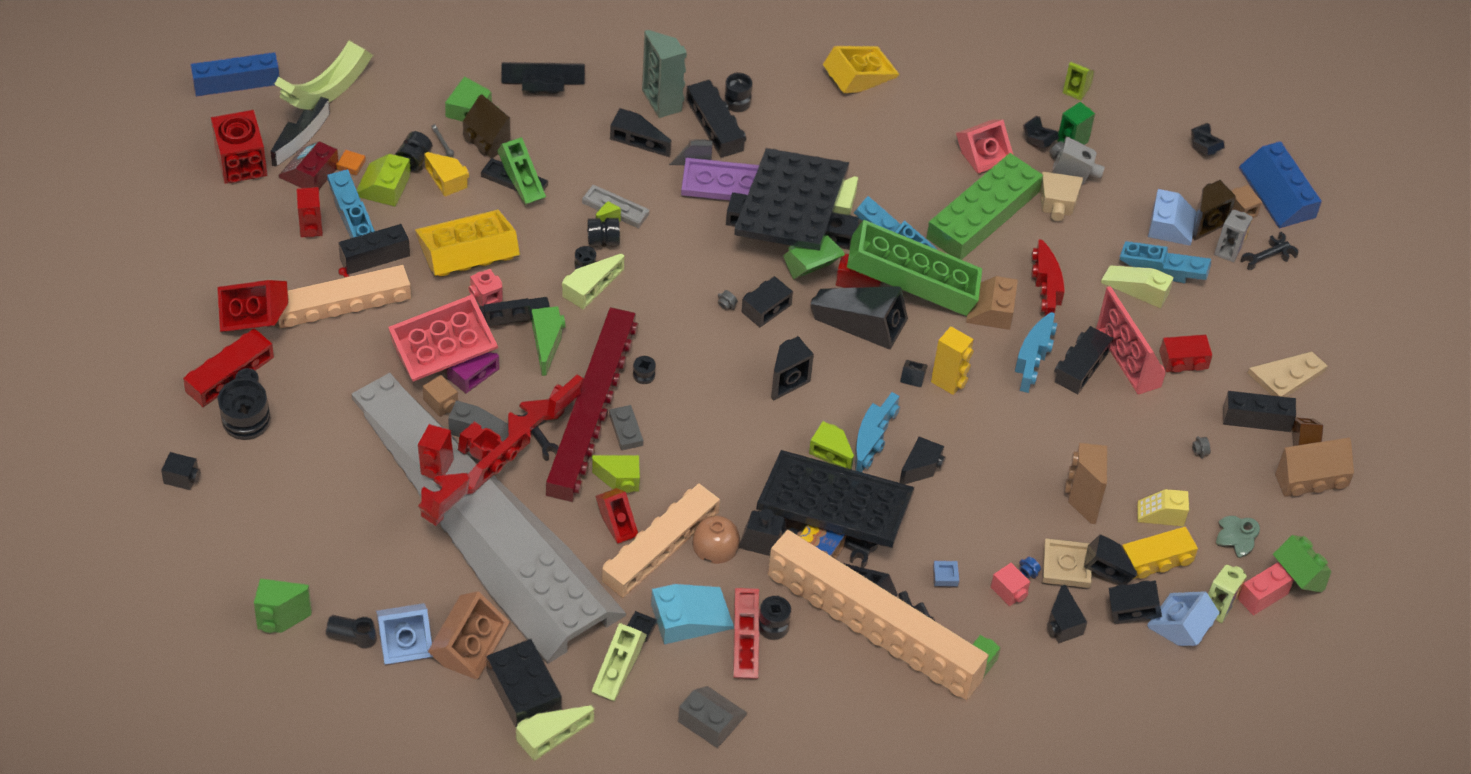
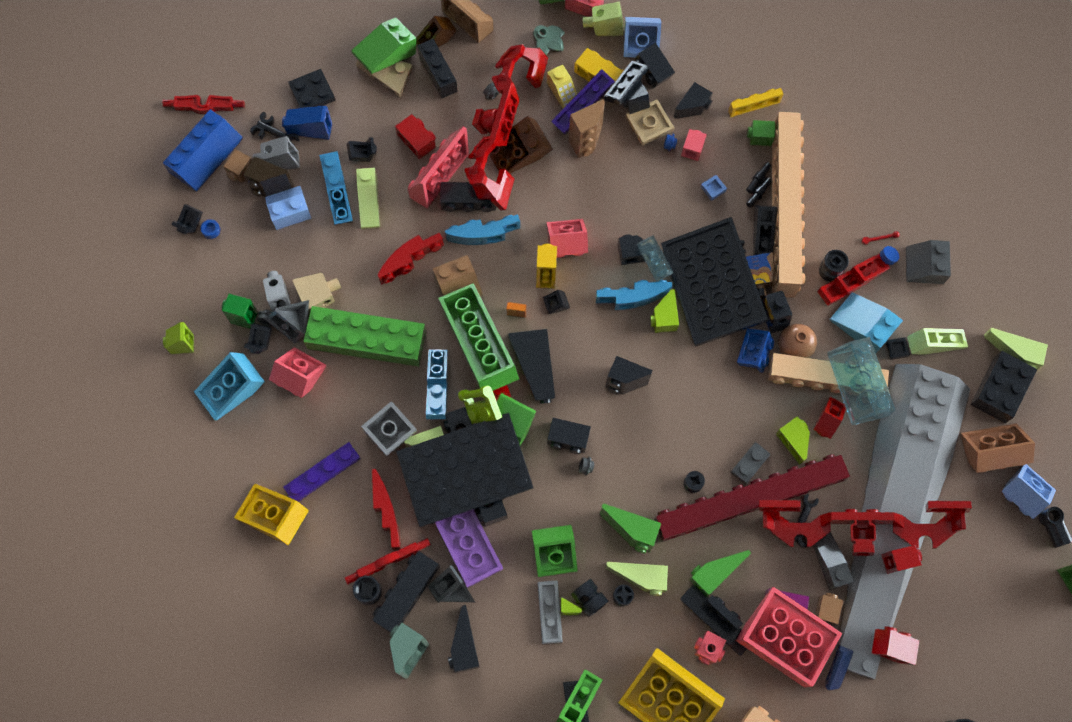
camera: 120 degrees left, 20 degrees up
none -> red piece [162,95,245,114]
none -> medium azure slope [194,352,265,420]
none -> blue tile [200,219,221,239]
none -> dark grey slope [265,300,309,343]
none -> blue slope [282,106,332,140]
none -> dark purple plate [283,442,361,502]
none -> black plate [288,69,336,108]
none -> red piece [344,538,431,585]
none -> black bracket [347,137,377,162]
none -> bright green slope [352,17,416,74]
none -> light grey slope [361,401,417,456]
none -> red slope [372,469,401,550]
none -> lime plate [458,386,502,424]
none -> red piece [464,44,548,211]
none -> reddish brown slope [489,116,553,174]
none -> orange tile [507,302,526,318]
none -> bright green slope [532,525,578,577]
none -> coral slope [546,219,588,258]
none -> dark purple plate [551,69,615,135]
none -> bright green slope [599,503,661,554]
none -> tile [604,61,648,106]
none -> clear light blue slope [637,235,673,282]
none -> yellow plate [728,88,783,118]
none -> blue bracket [737,328,774,373]
none -> dark blue slope [825,646,854,690]
none -> clear light blue slope [827,337,895,425]
none -> red hinge [862,231,900,245]
none -> brick [871,626,919,665]
none -> blue tile [880,246,900,265]

